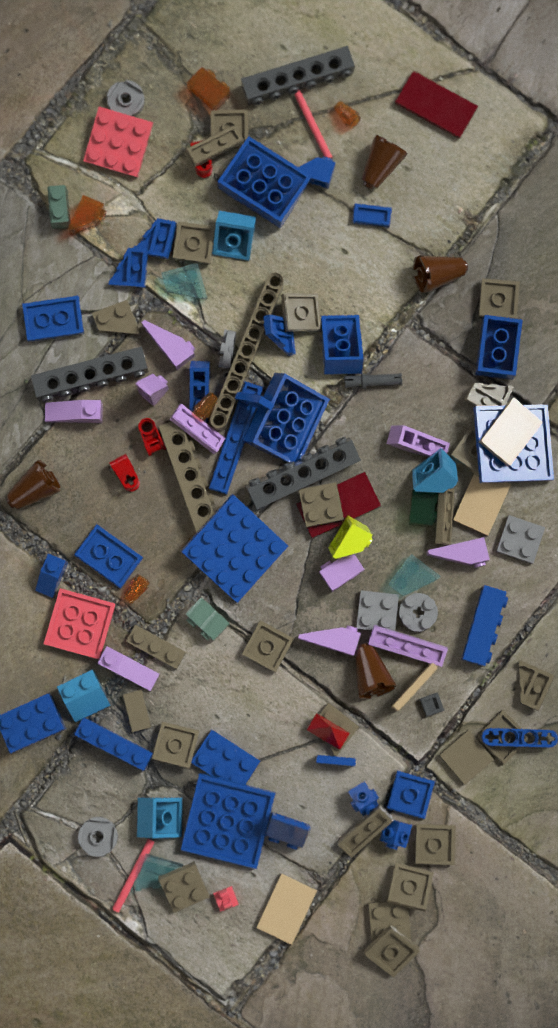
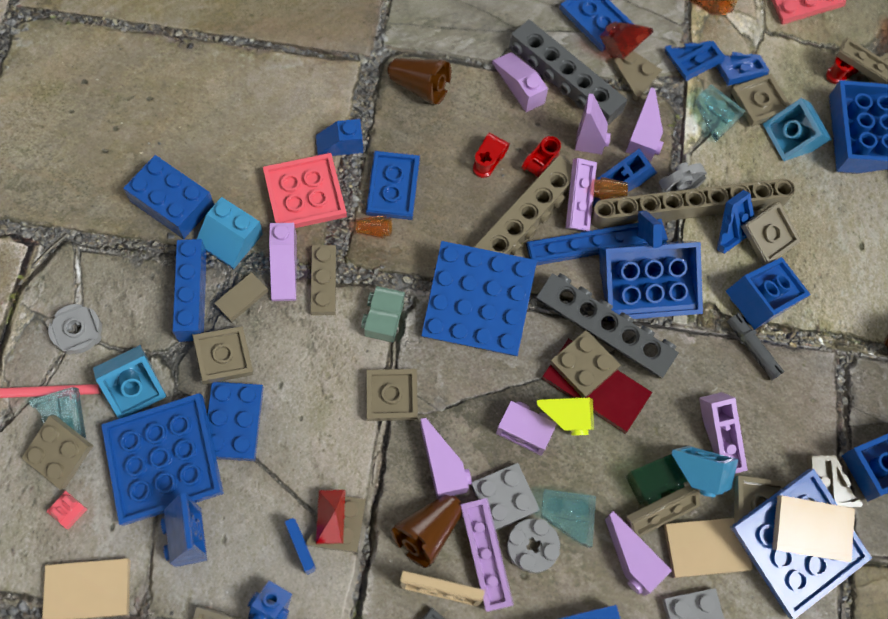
camera: 55 degrees right, 15 degrees down
none -> clear red slope [600,22,654,59]

